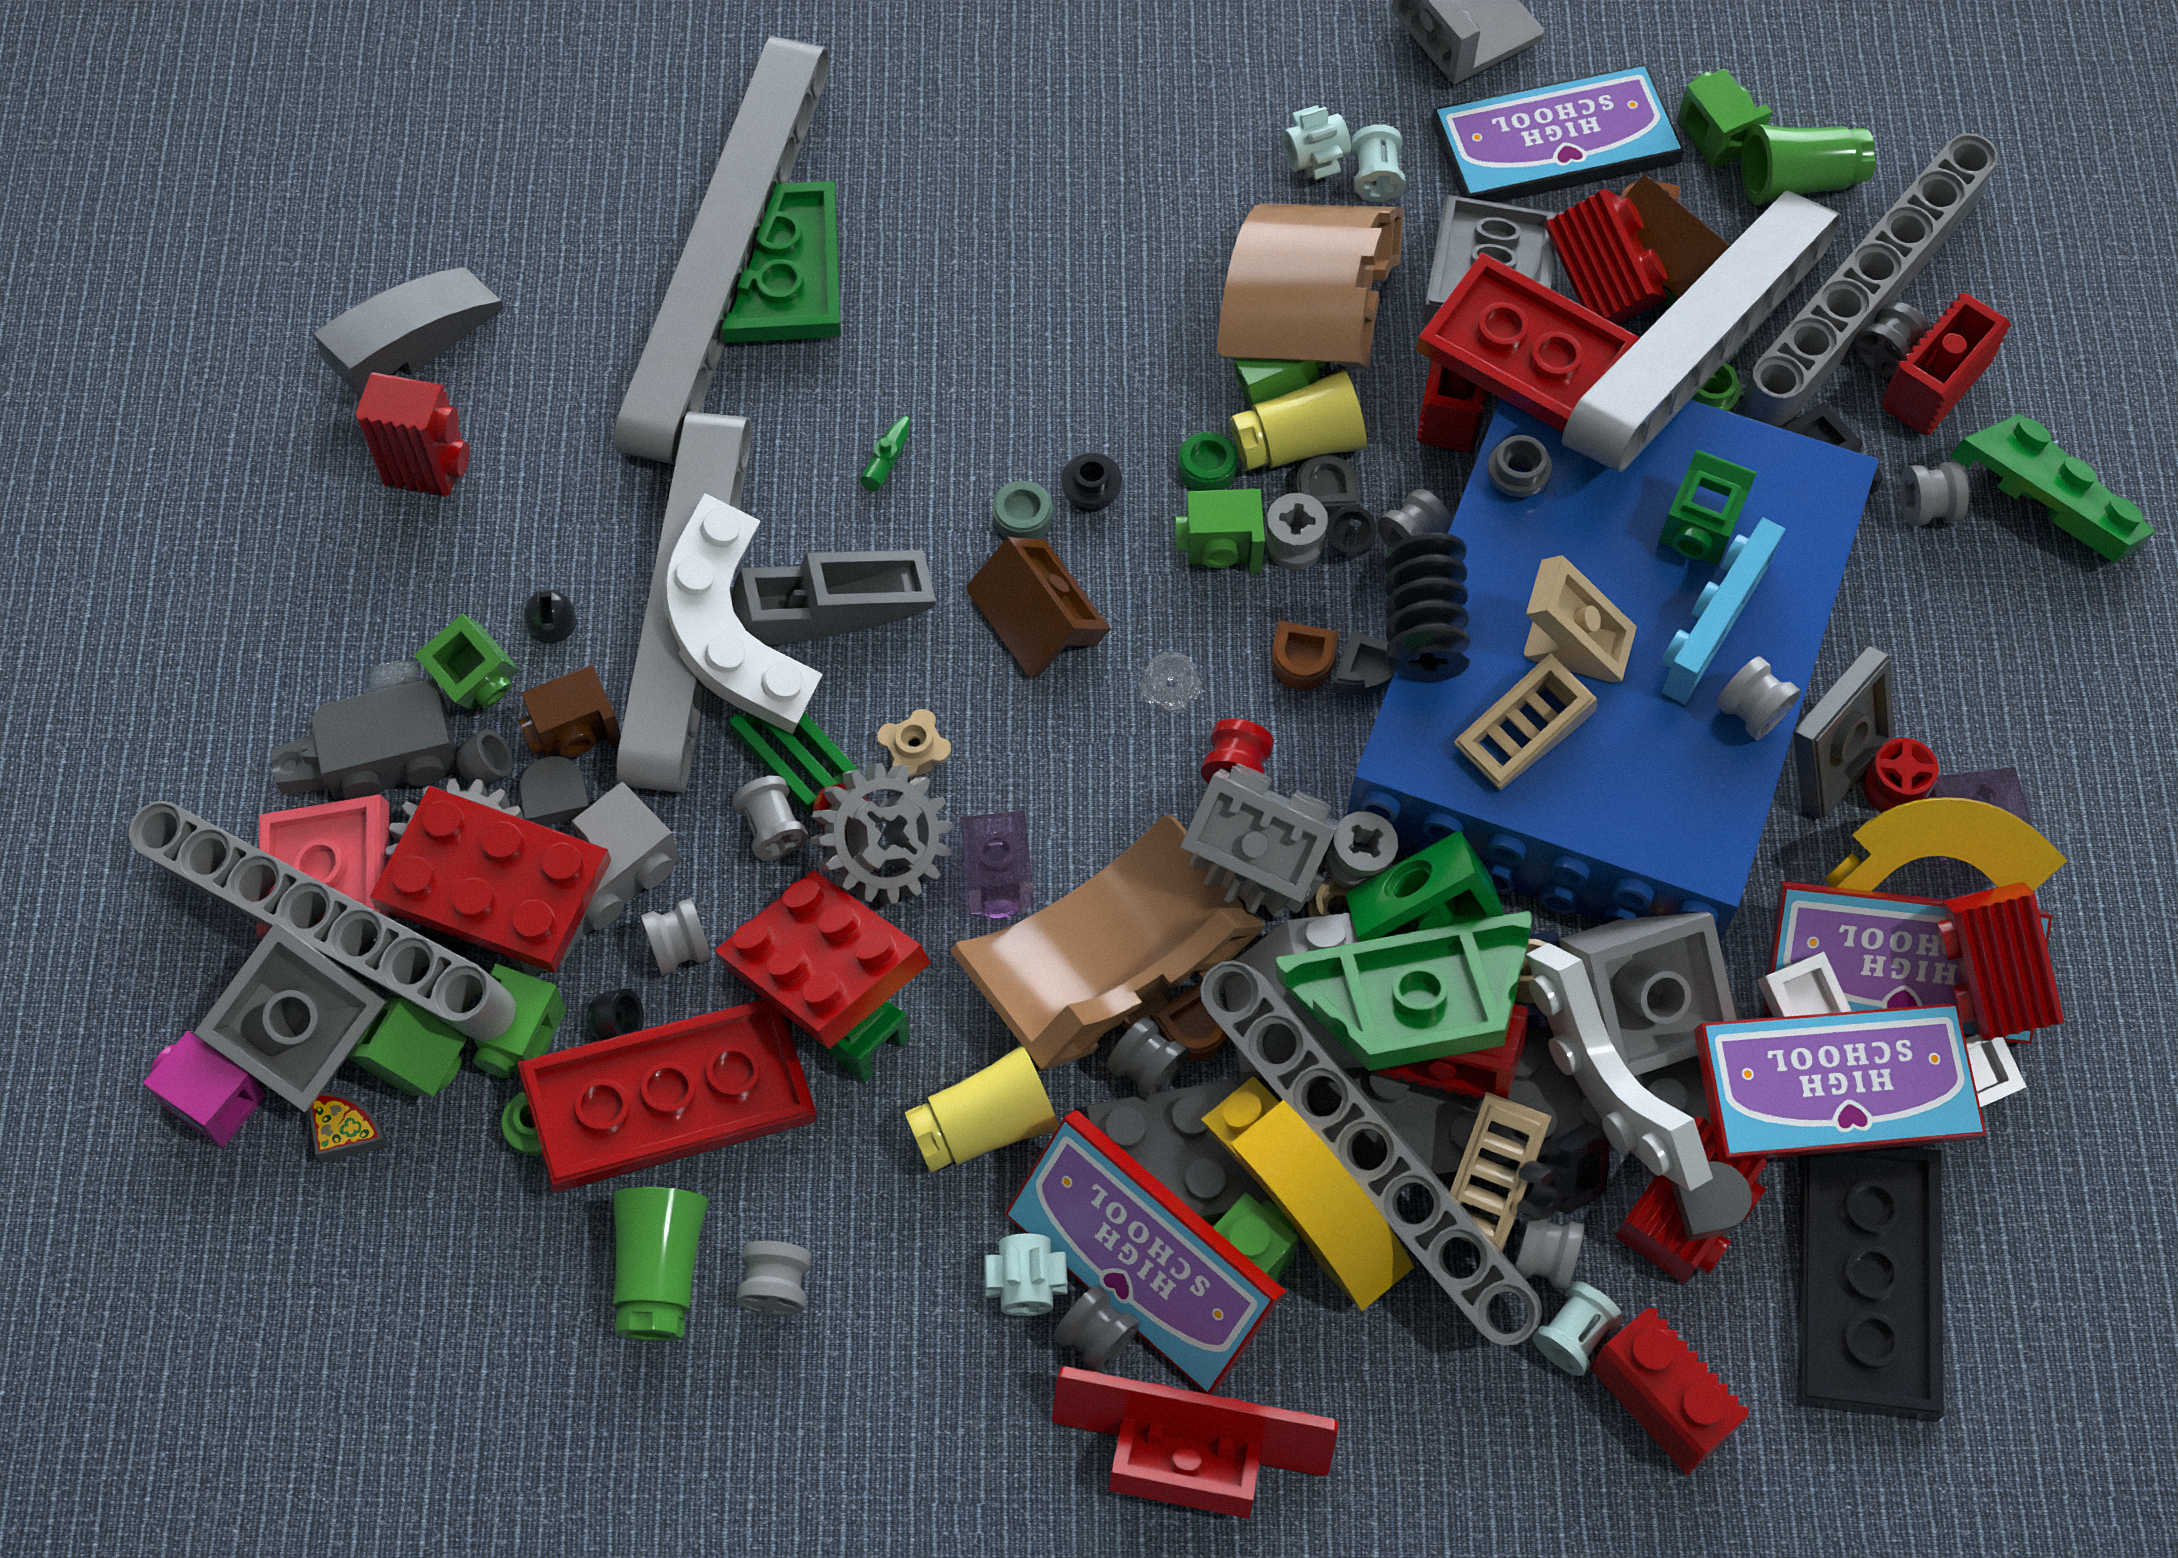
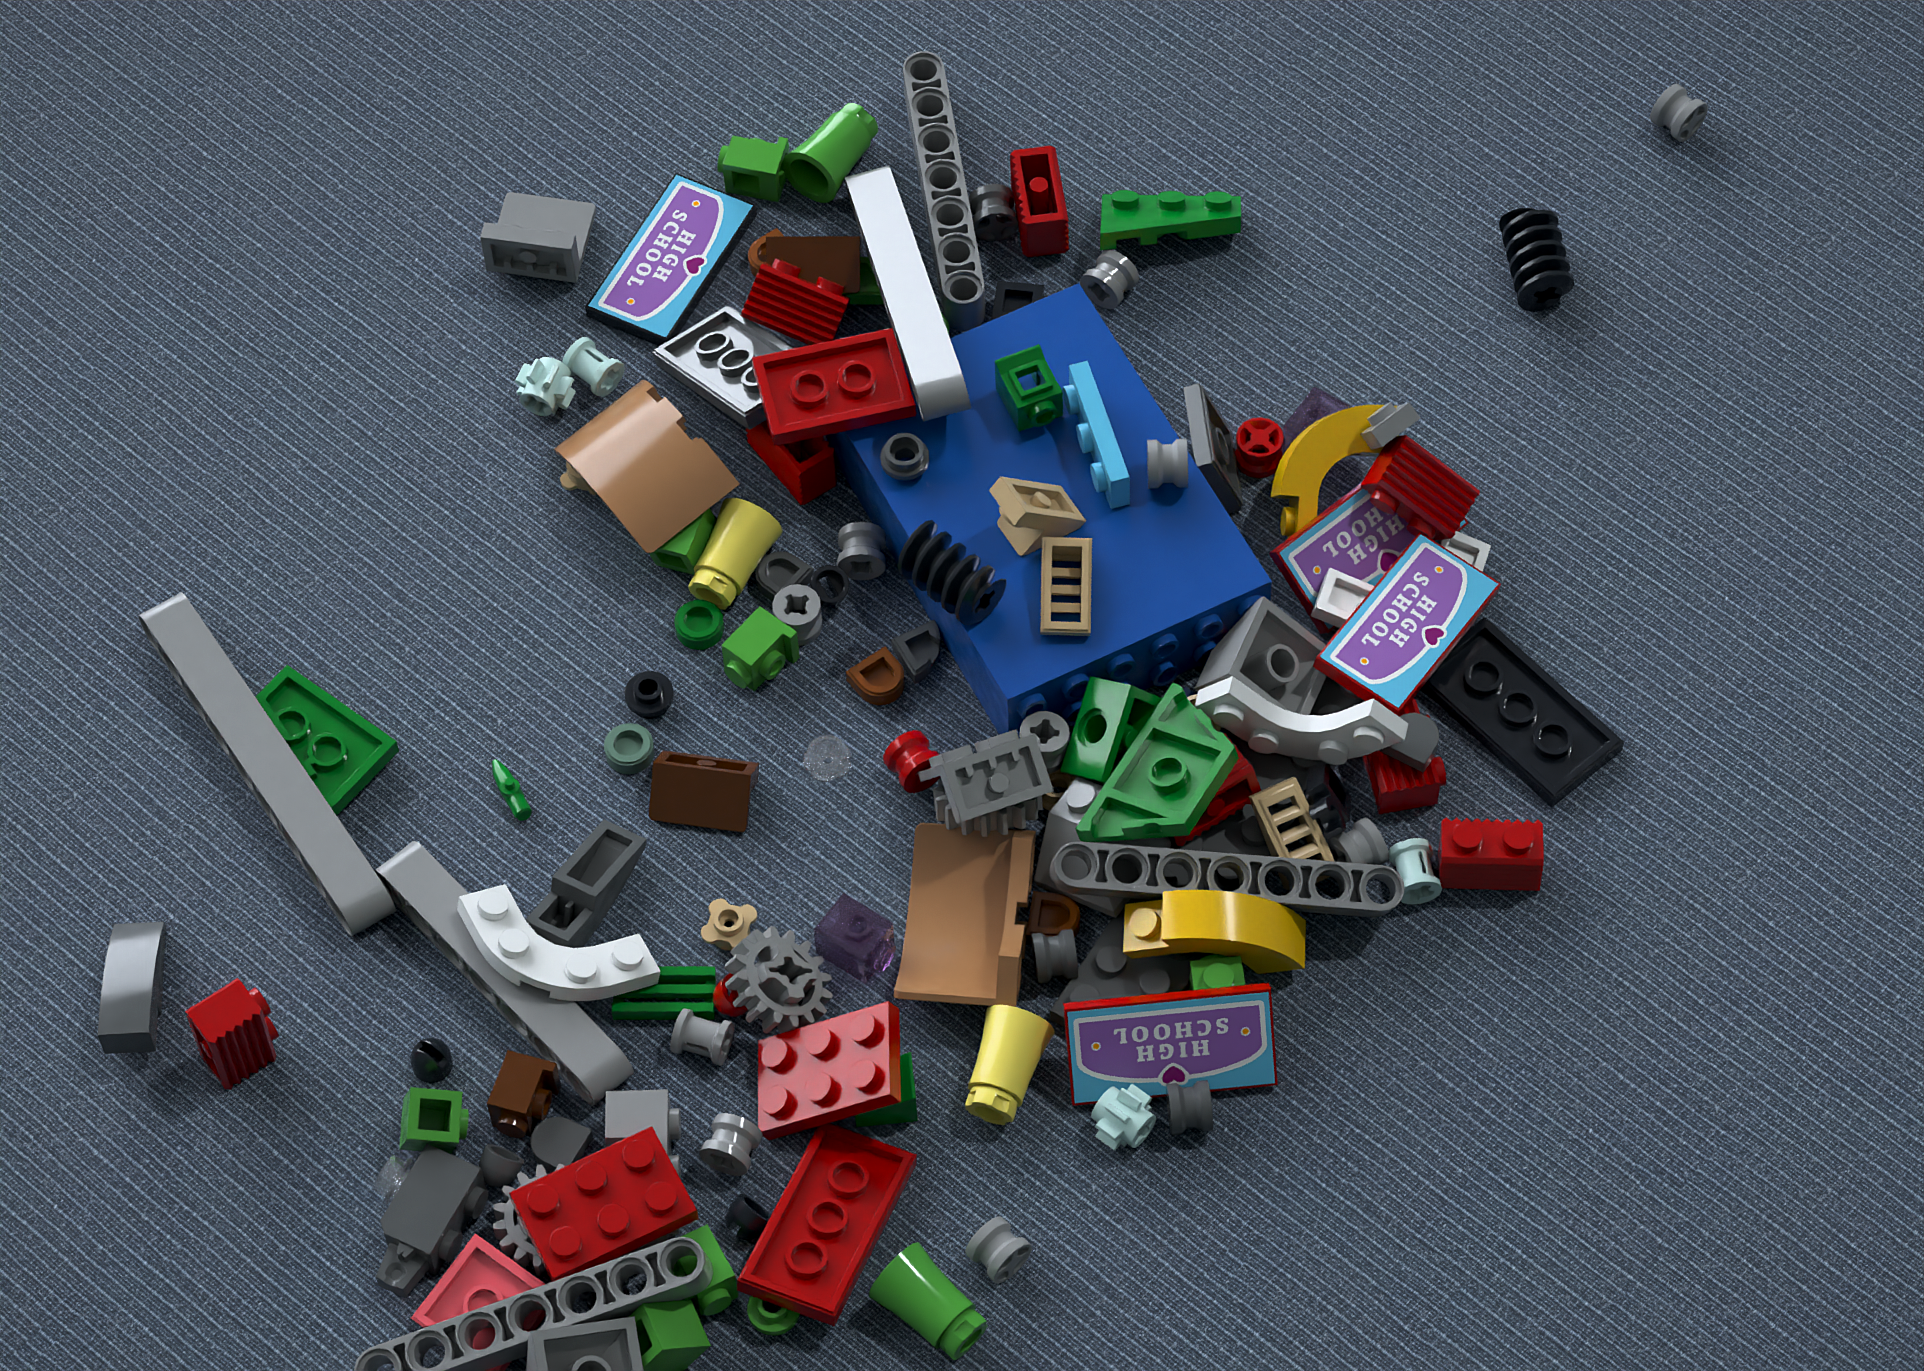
camera: 45 degrees left, 5 degrees down
red bracket [1052,1366,1339,1519] -> none
none -> light grey plate [1360,402,1420,450]

